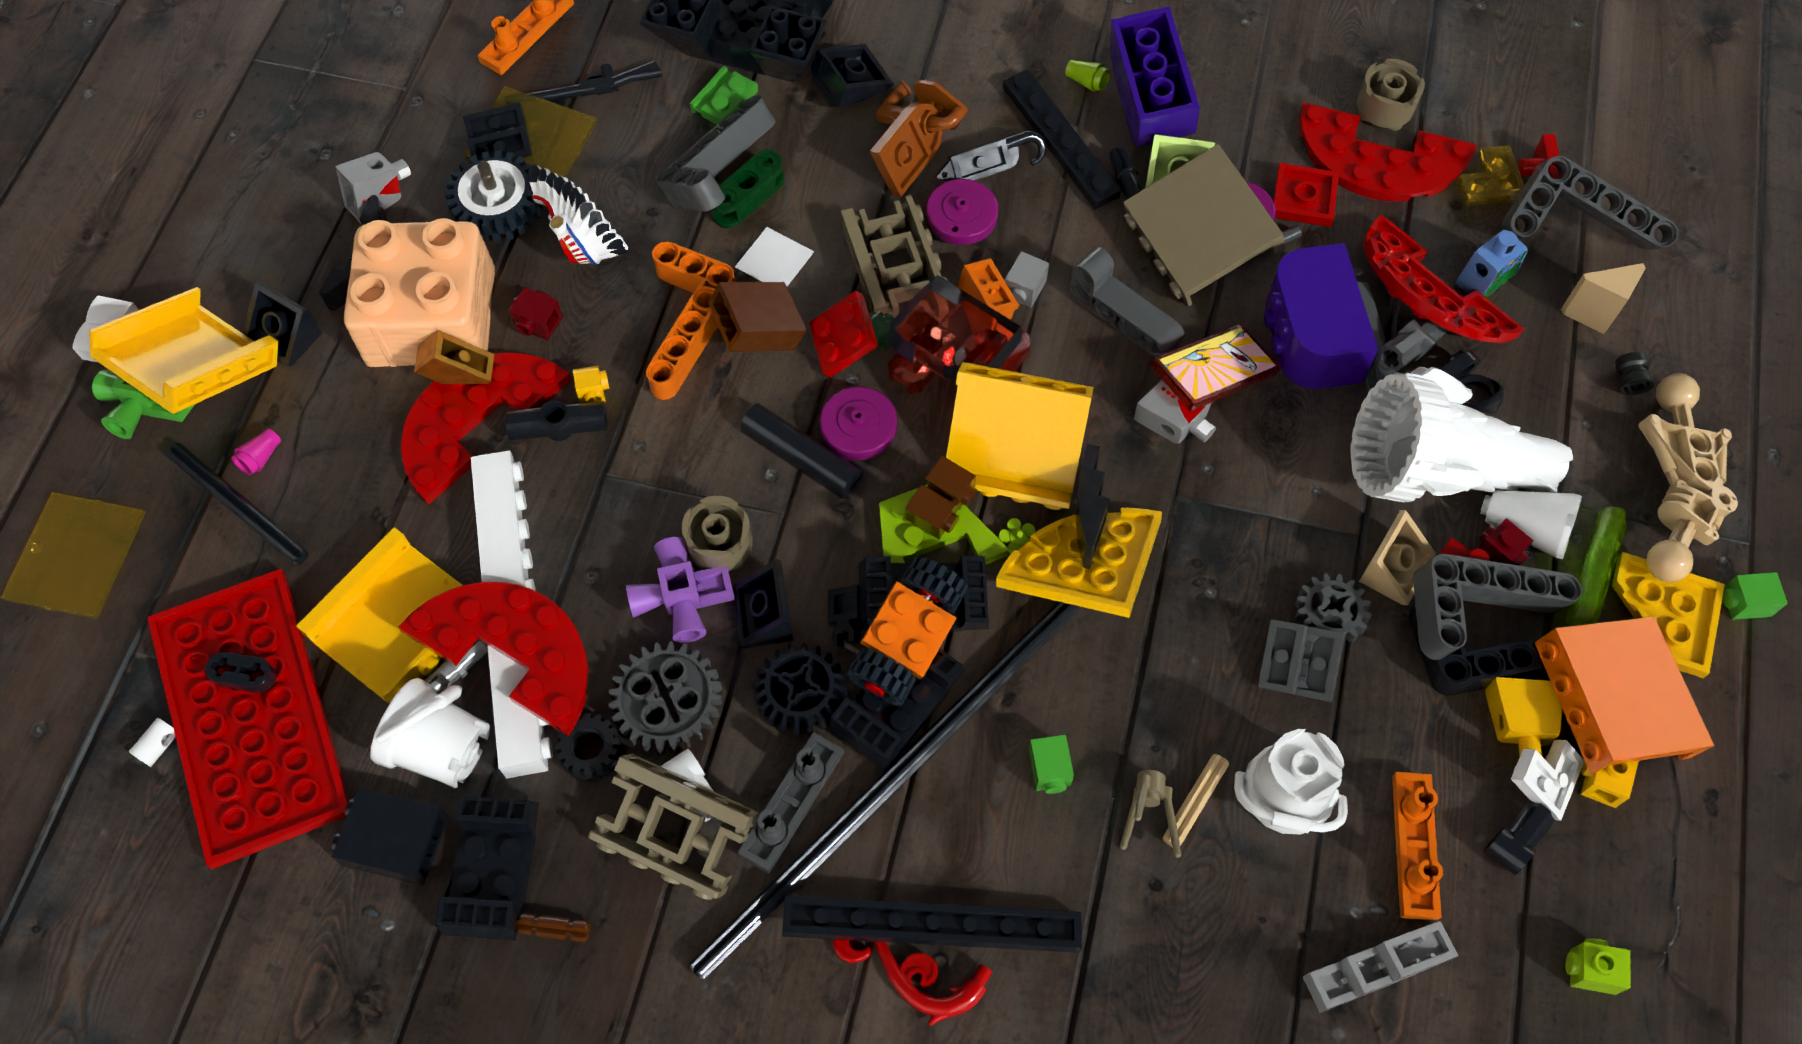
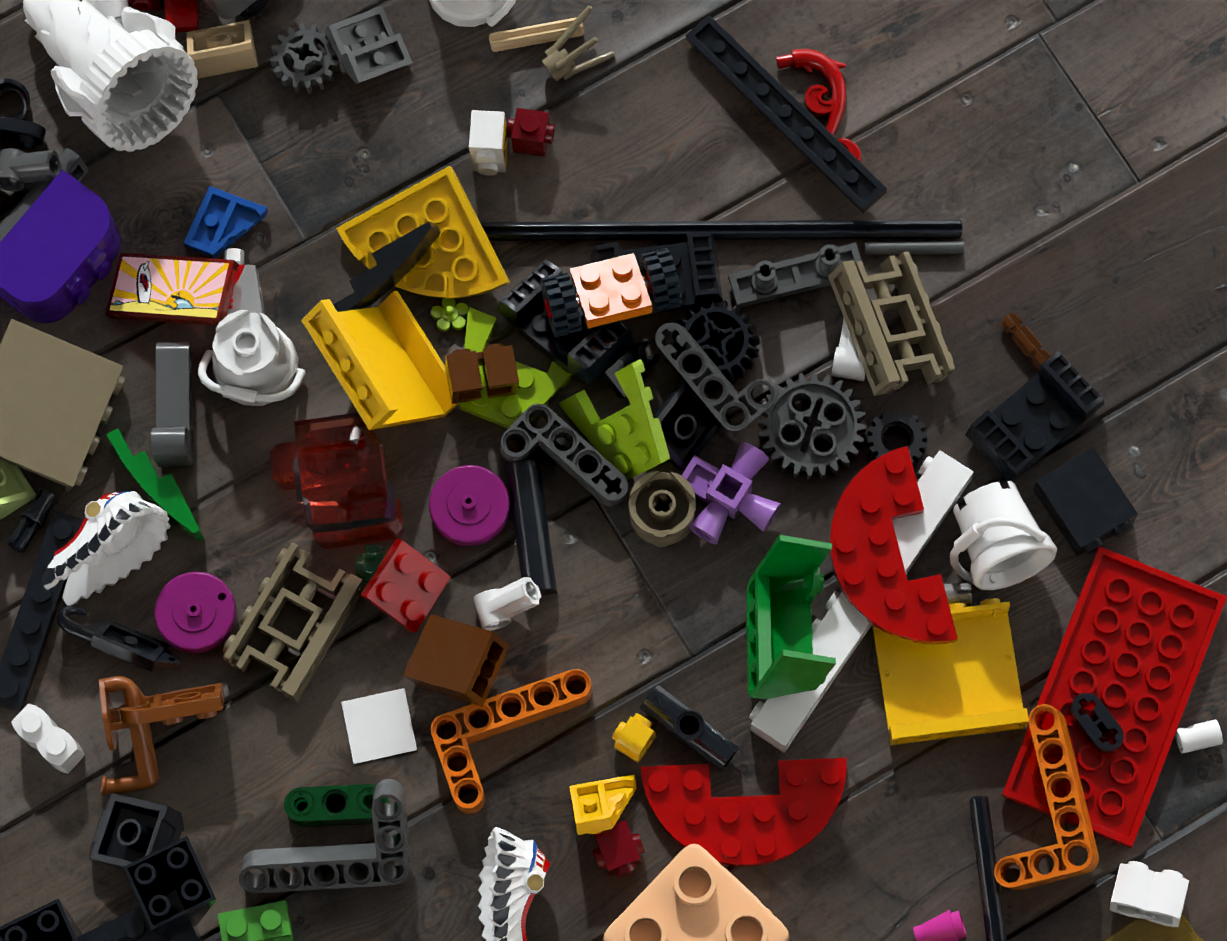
camera: 130 degrees left, 10 degrees up
pearl gold slope [414,330,494,384] -> none
orange hinge [957,258,1019,334] -> none
light grey brick [1005,251,1049,308] -> none
bright green brick [1028,735,1074,794] -> none
none -> white brick [11,704,85,774]
none -> white piece [42,491,171,606]
none -> green slope [106,428,205,542]
none -> blue wing [183,186,268,259]
none -> white piece [198,310,306,406]
none -> white brick [469,110,508,176]
none -> white piece [473,577,541,631]
none -> dark grey beam [500,404,628,507]
none -> dark red brick [507,108,555,157]
none -> lime wing [559,359,670,480]
none -> yellow wing [569,774,637,835]
none -> dark grey beam [655,323,778,431]
none -> green windscreen [746,535,836,700]
none -> dark grey bar [864,241,964,255]
none -> orange beam [994,704,1099,891]
none -> white brick [1110,861,1189,927]

